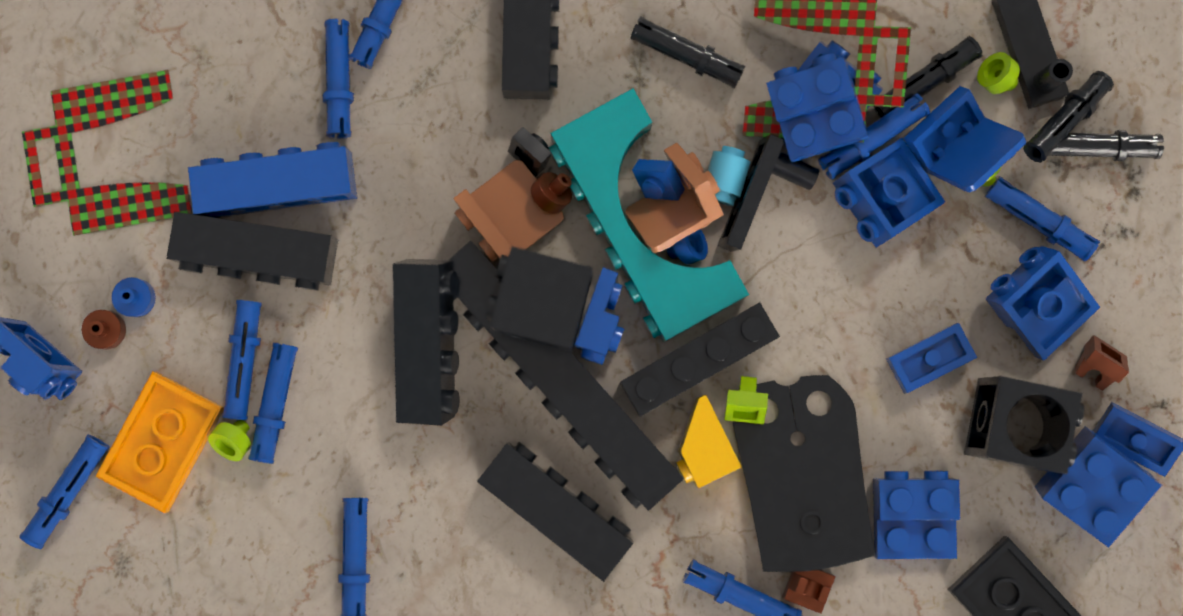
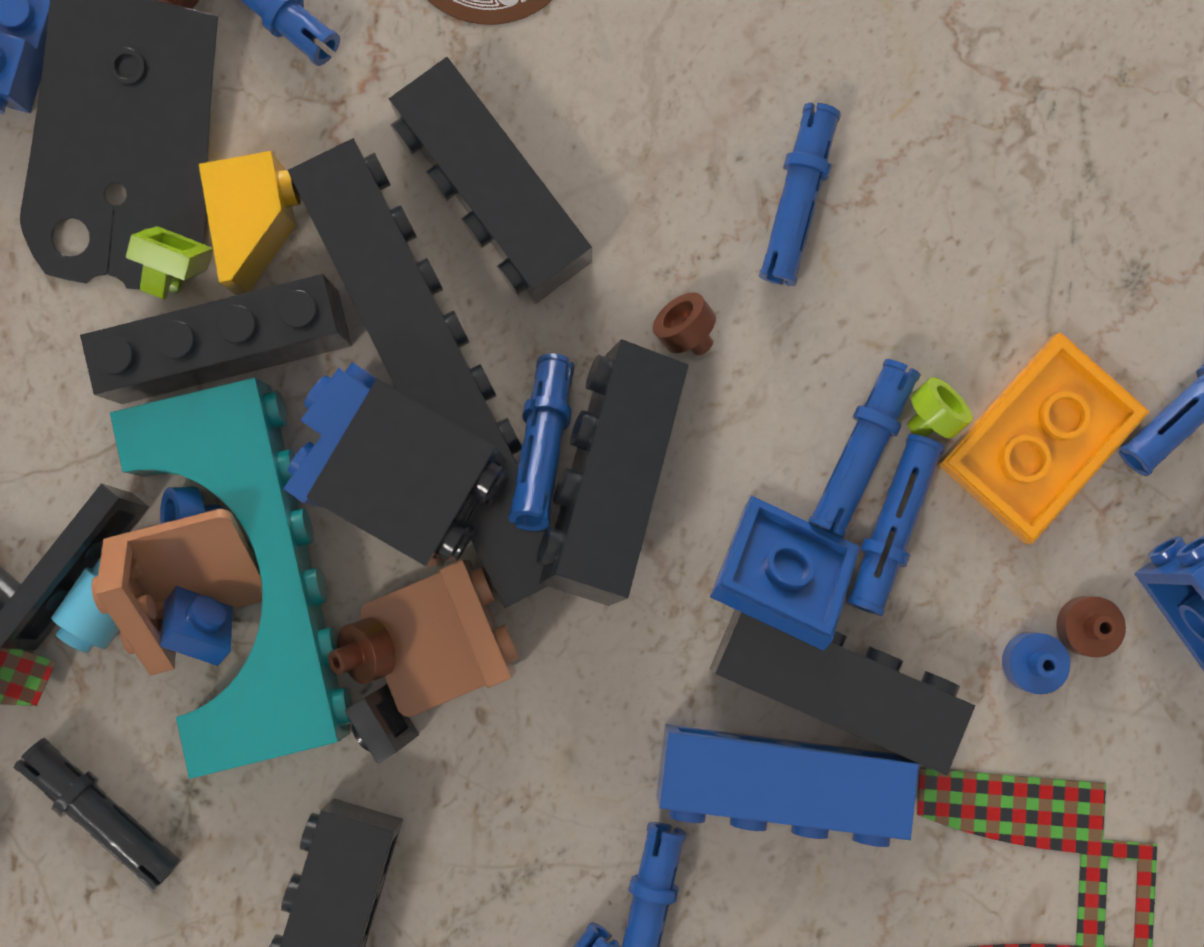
camera: 170 degrees left, 0 degrees up
none -> blue pin [508,353,575,531]
none -> copper tile [653,292,716,356]
none -> blue tile [710,495,860,651]

